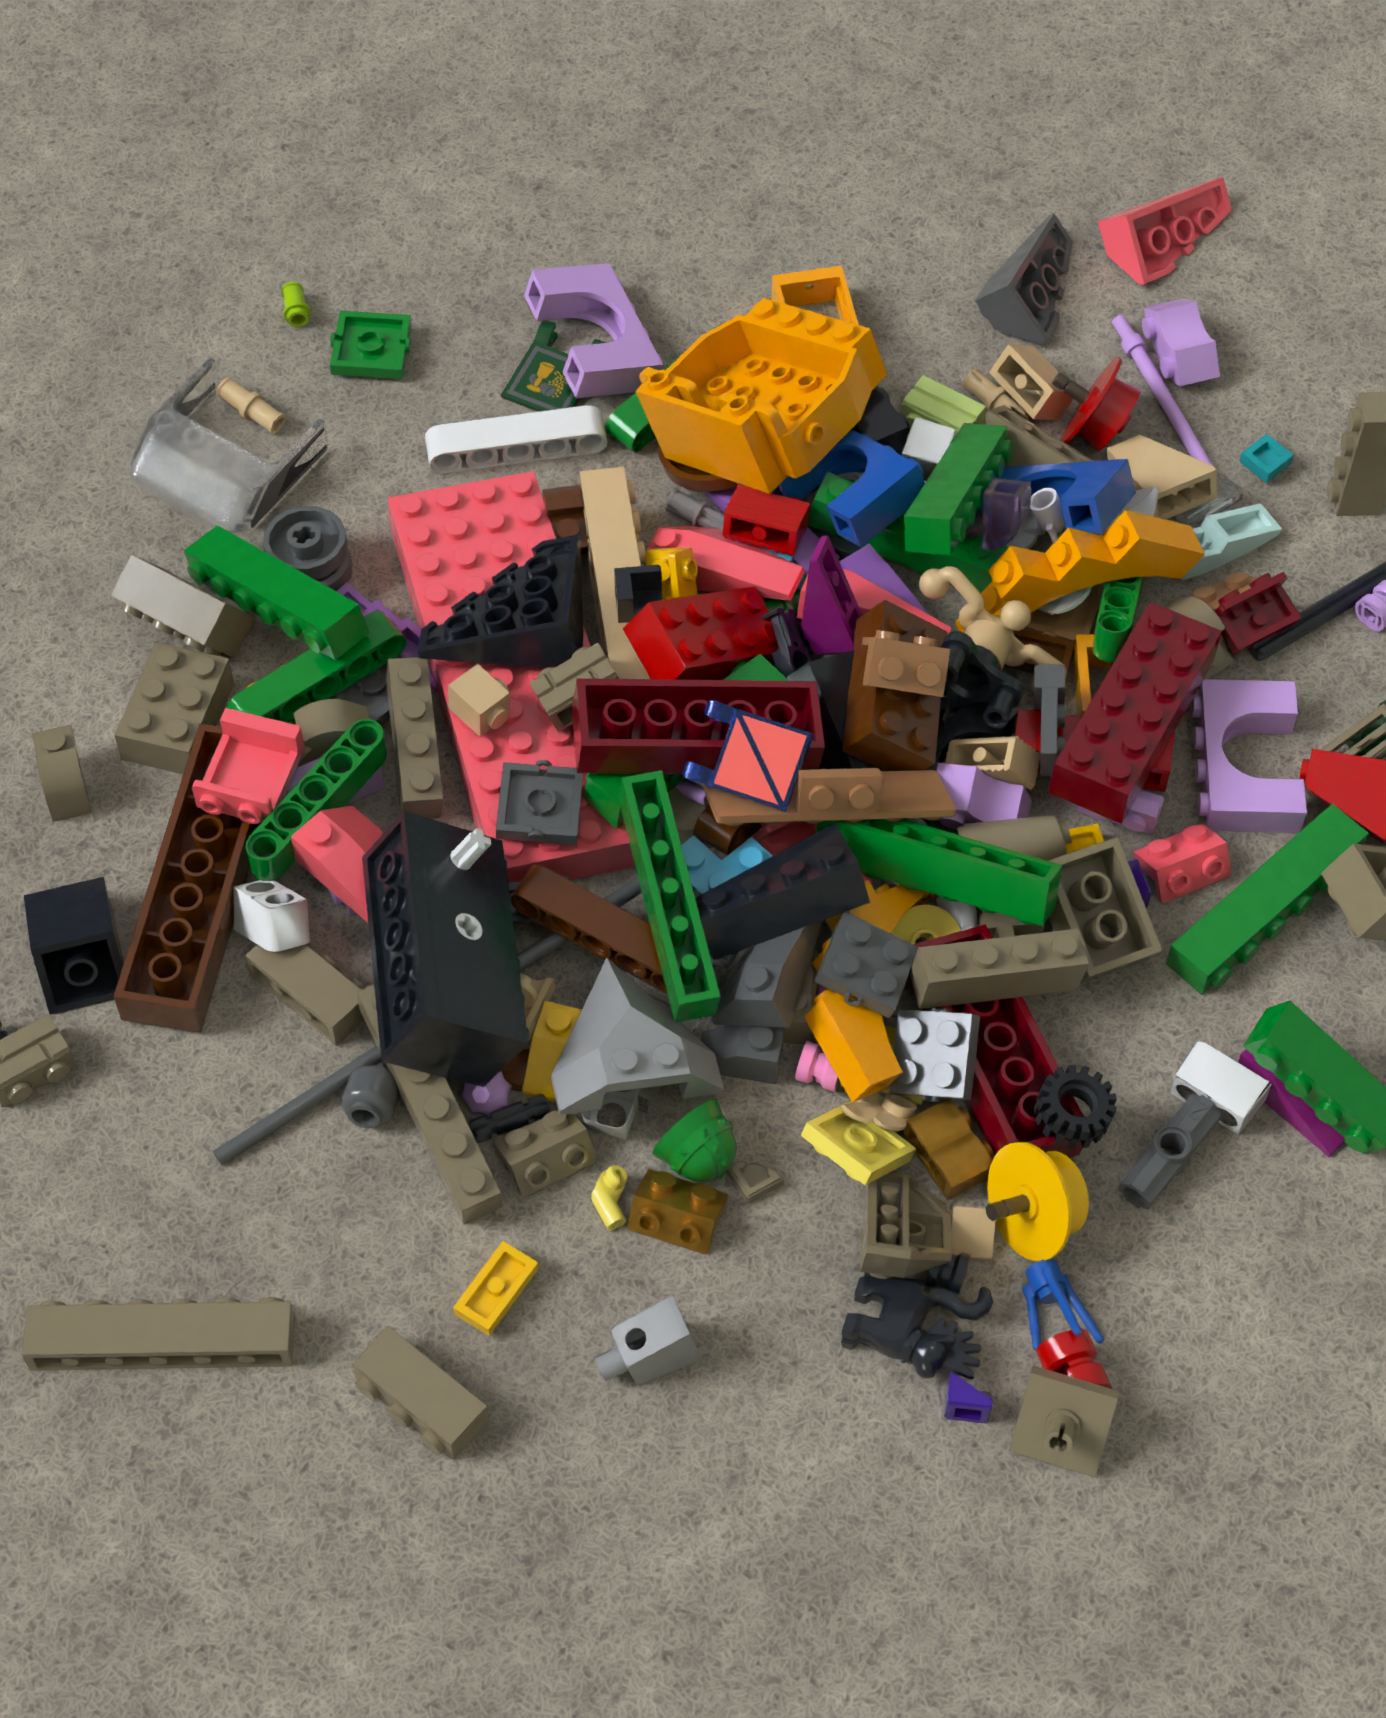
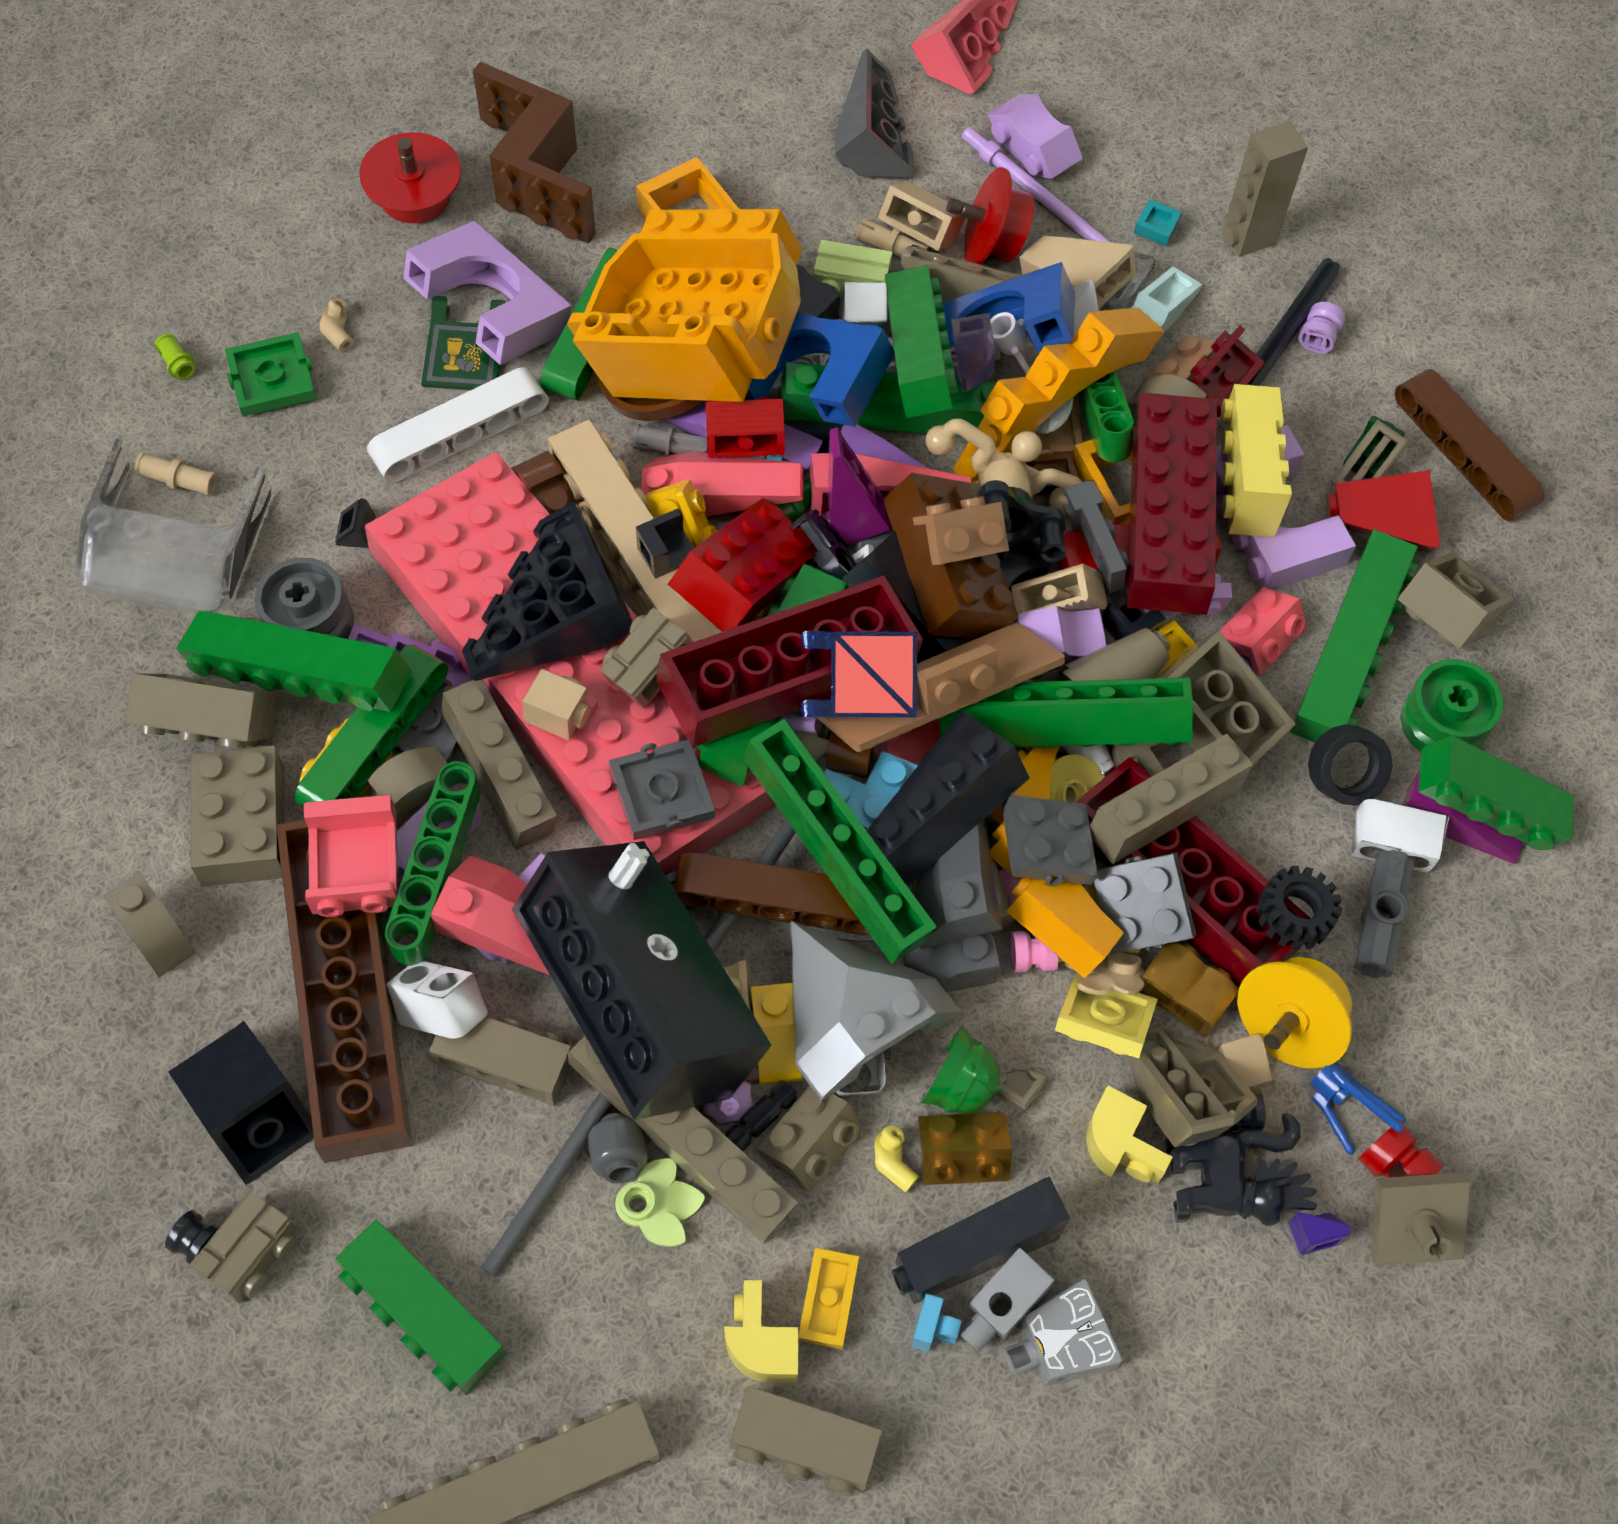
camera: 25 degrees left, 5 degrees up
none -> tan arm [319,298,354,353]
none -> black slope [335,498,376,548]
none -> green brick [335,1219,506,1395]
none -> red piece [359,132,461,223]
none -> reddish brown bracket [473,62,596,244]
none -> yellowish green plate [615,1158,705,1247]
none -> light yellow brick [724,1280,798,1383]
none -> black slope [892,1176,1070,1304]
none -> medium azure tile [911,1294,961,1352]
none -> light grey torso [1004,1279,1123,1386]
none -> light yellow brick [1086,1085,1173,1183]
none -> black panel [1102,602,1166,641]
none -> light yellow wedge [1221,384,1292,538]
none -> black tyre [1308,724,1393,806]
none -> green wheel [1400,659,1504,752]

